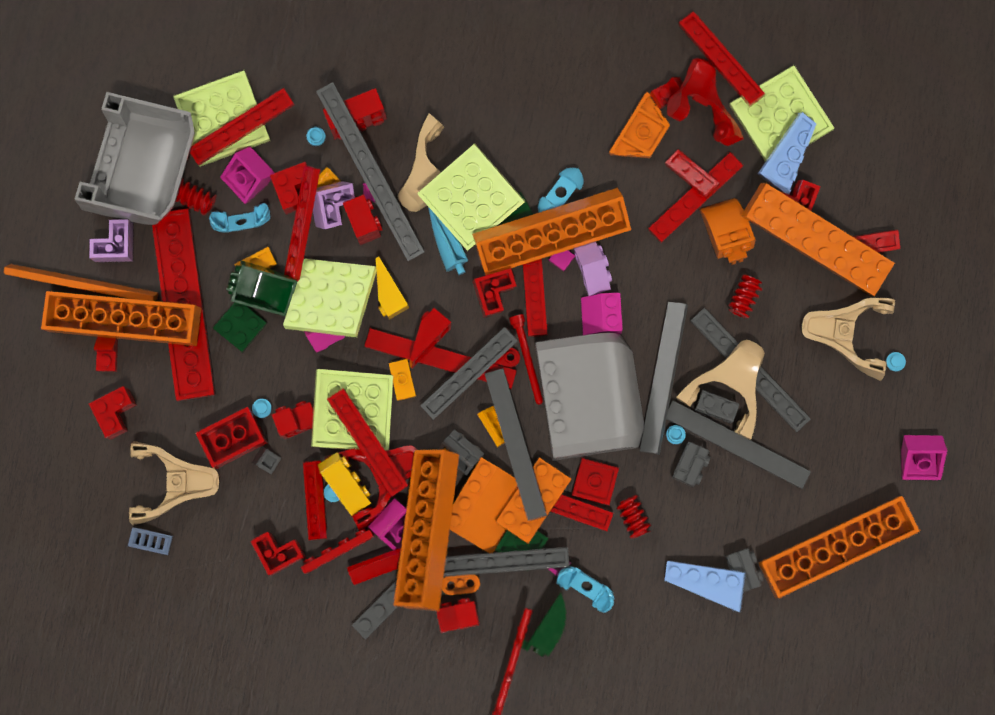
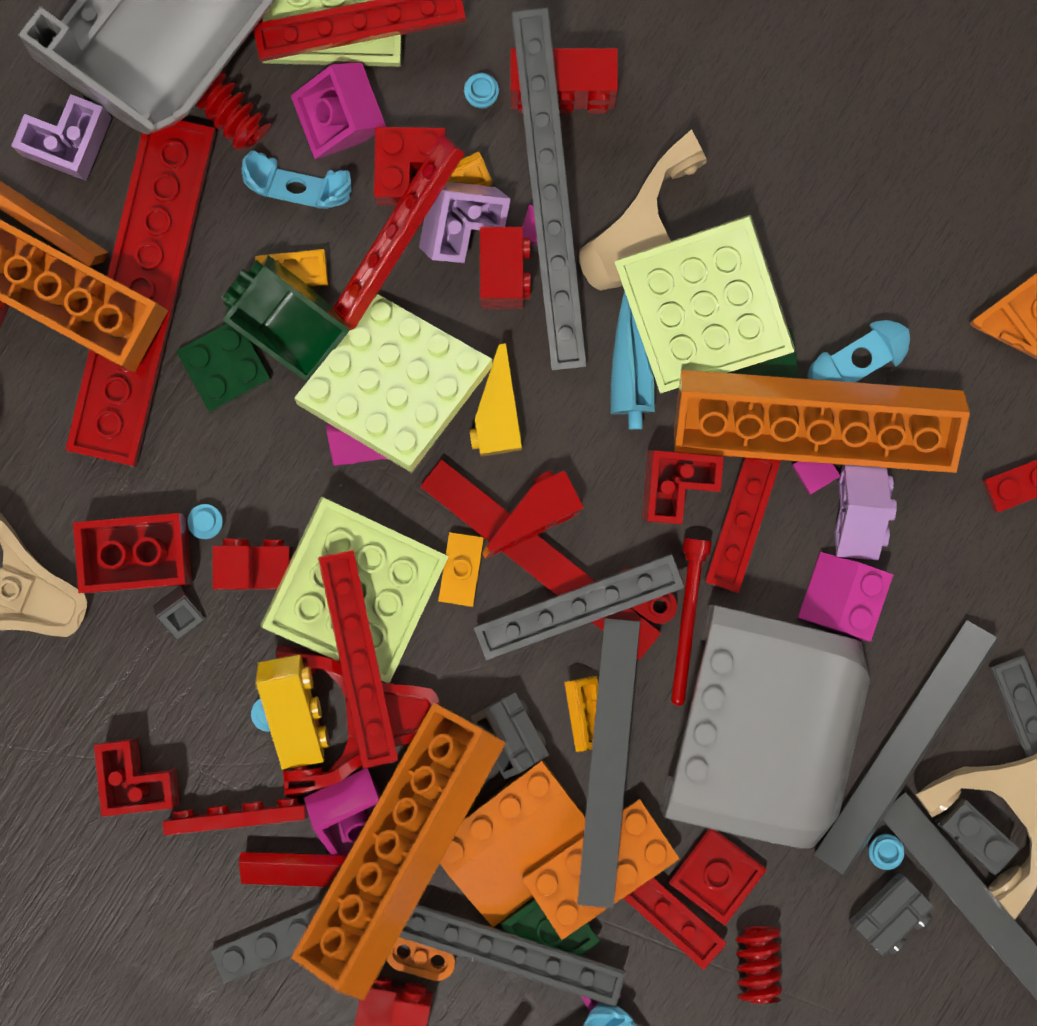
camera: 20 degrees right, 5 degrees up
red plate [303,461,327,540] -> none

